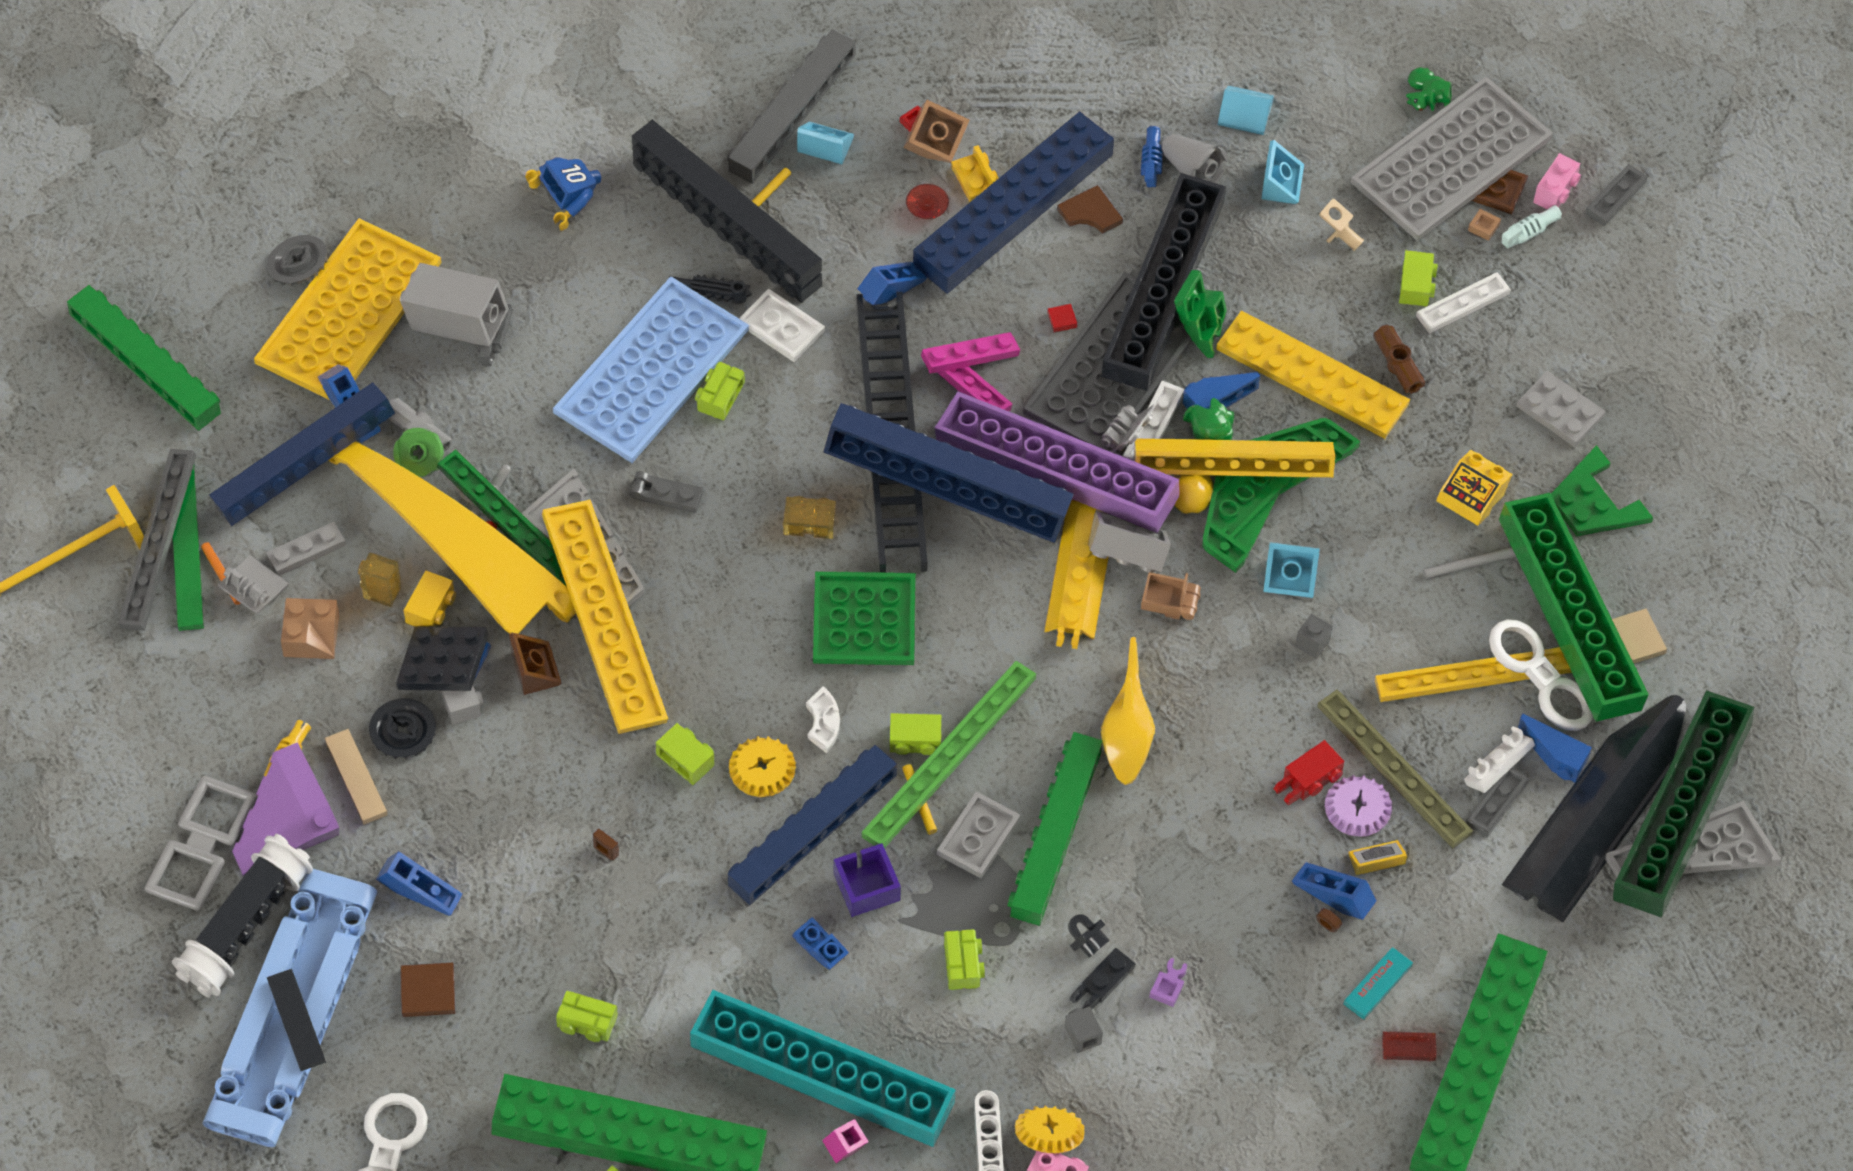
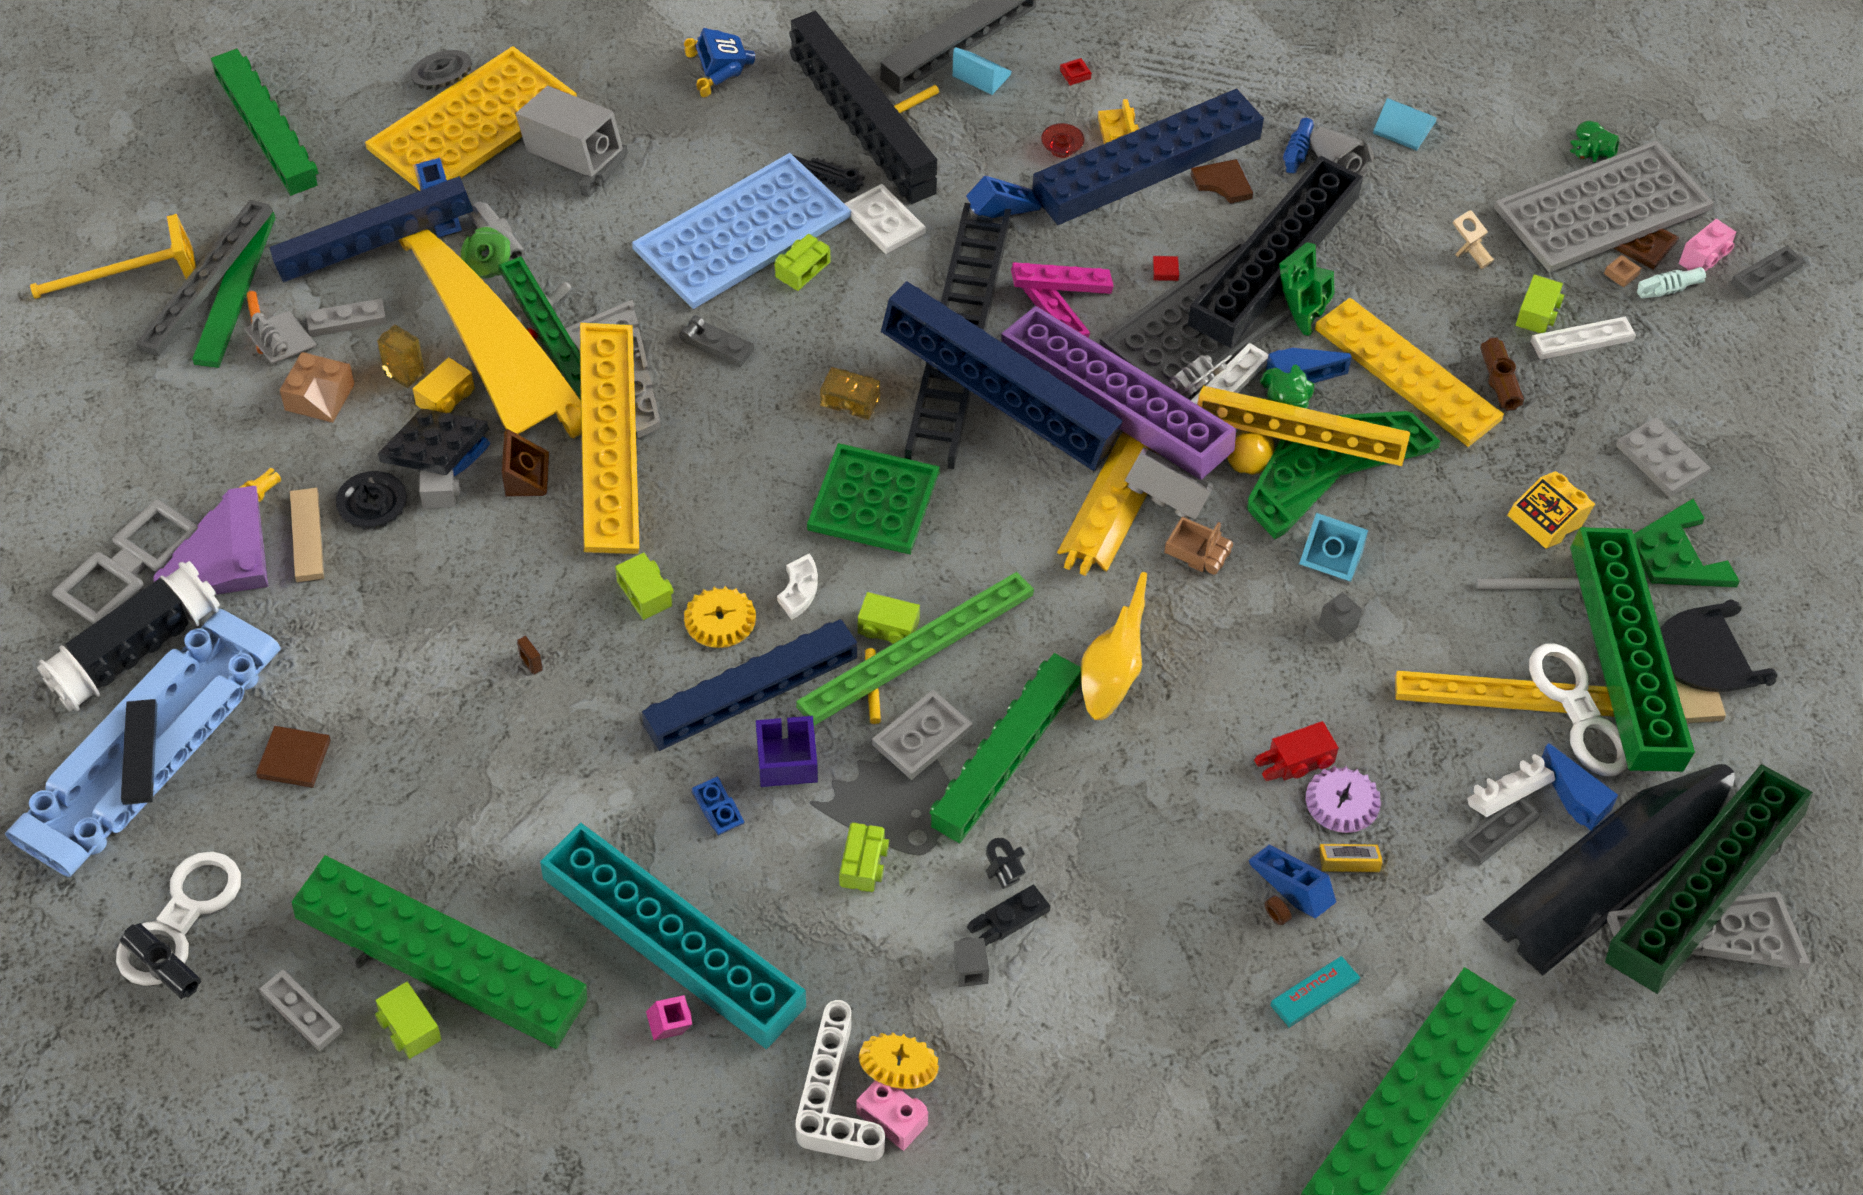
camera: 15 degrees right, 5 degrees down
blue slope [376,851,463,916] -> none
lime brick [556,991,618,1042] -> none
medium nougat slope [903,100,970,163] -> none
medium lavender plate [1149,958,1187,1007] -> none
medium azure slope [1262,140,1304,204] -> none
olive tile [1317,689,1473,848] -> none
clear red tile [1382,1031,1436,1061] -> none
none -> black piece [1660,599,1777,692]

